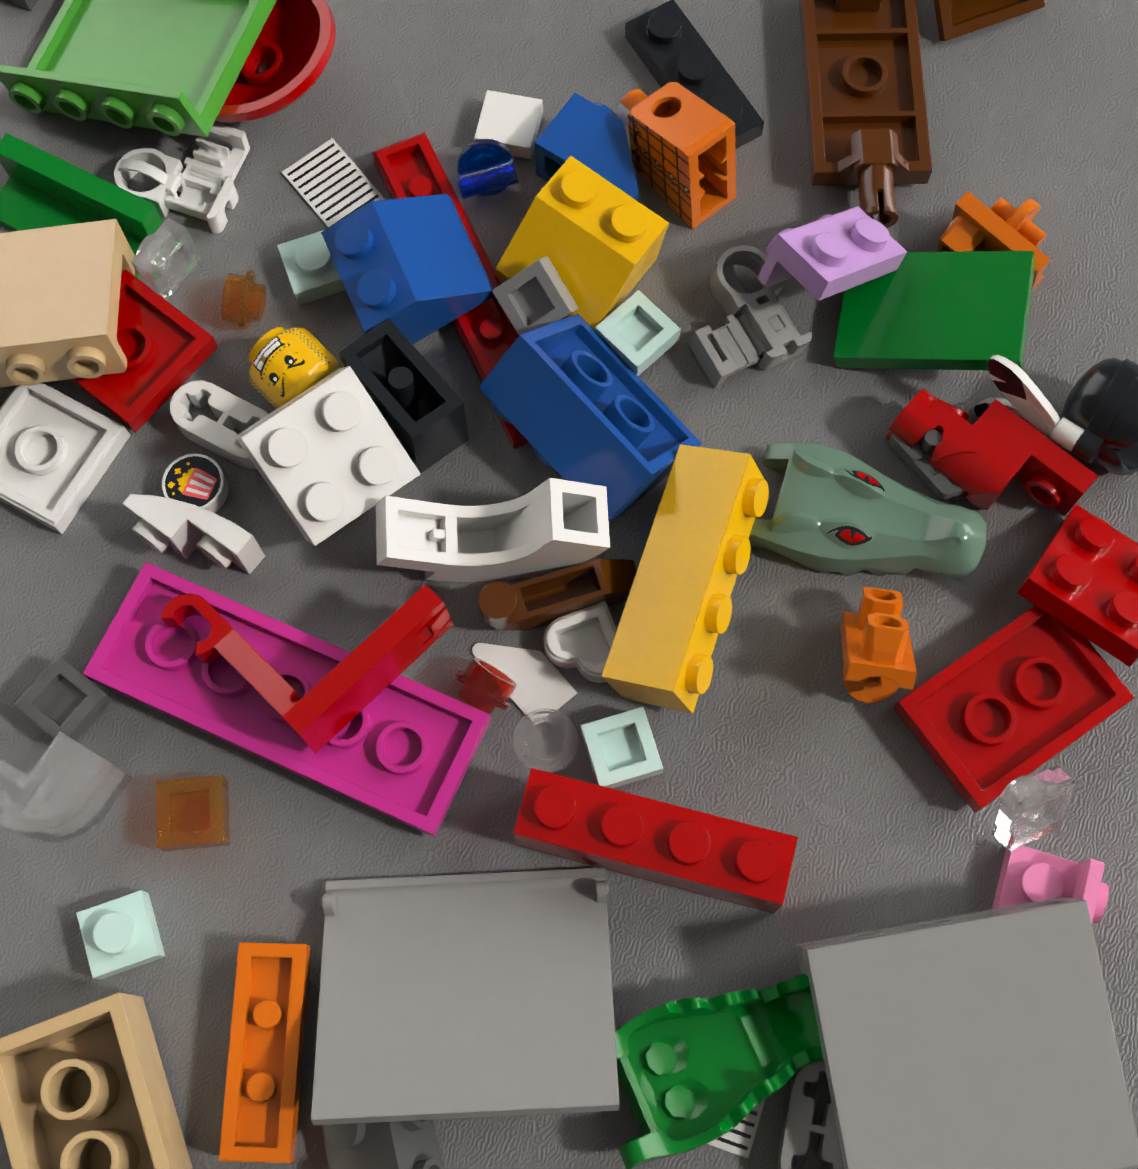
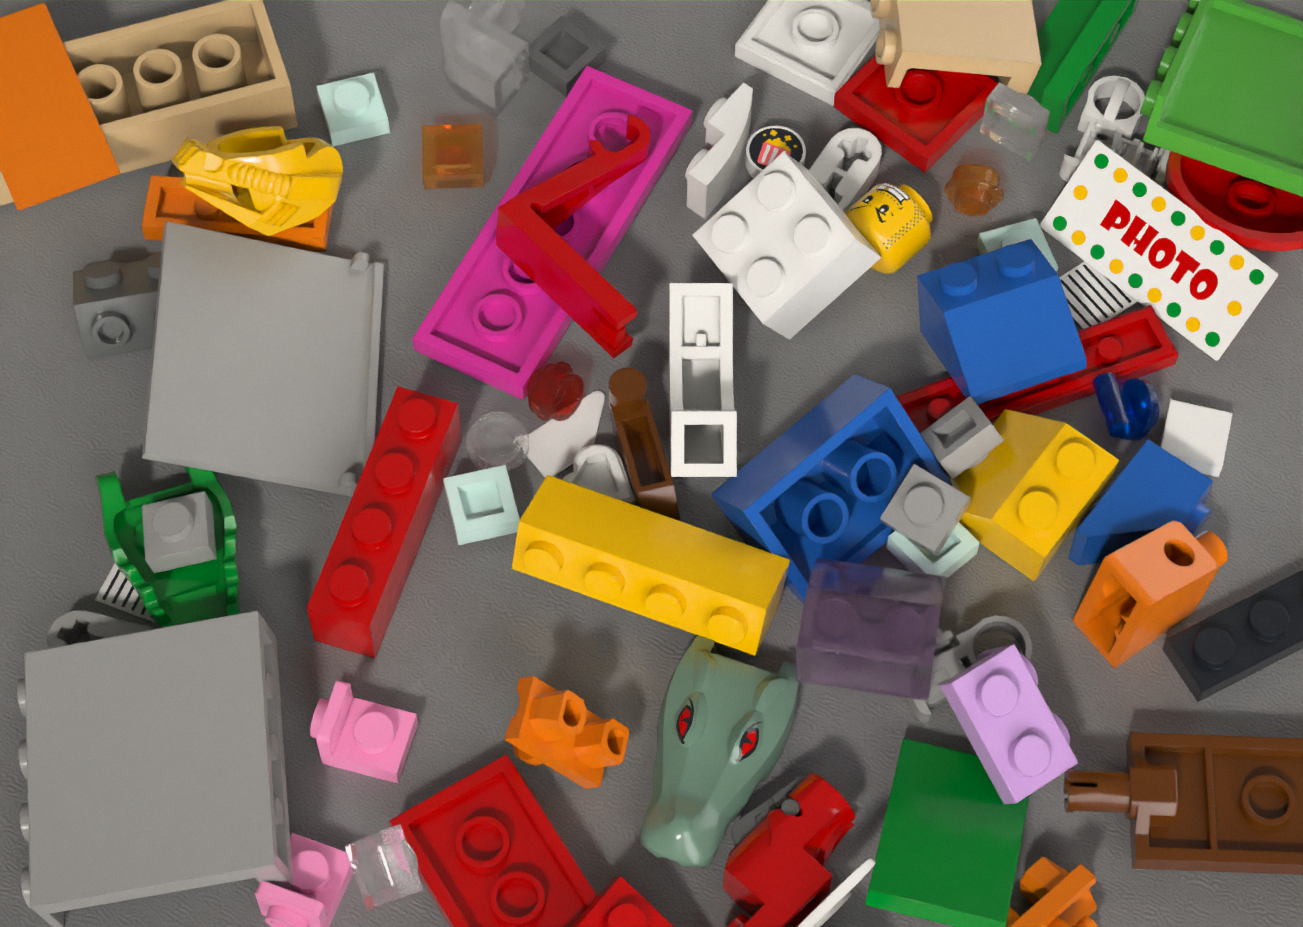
camera: 90 degrees right, 10 degrees down
black slope [338,319,469,473] -> none
none -> light grey plate [142,491,217,573]
none -> yellow helmet [171,126,343,236]
none -> bright pink bracket [310,680,418,784]
none -> clear purple slope [796,558,947,701]
none -> light grey plate [880,464,972,556]
none -> white sticker [1040,140,1278,361]

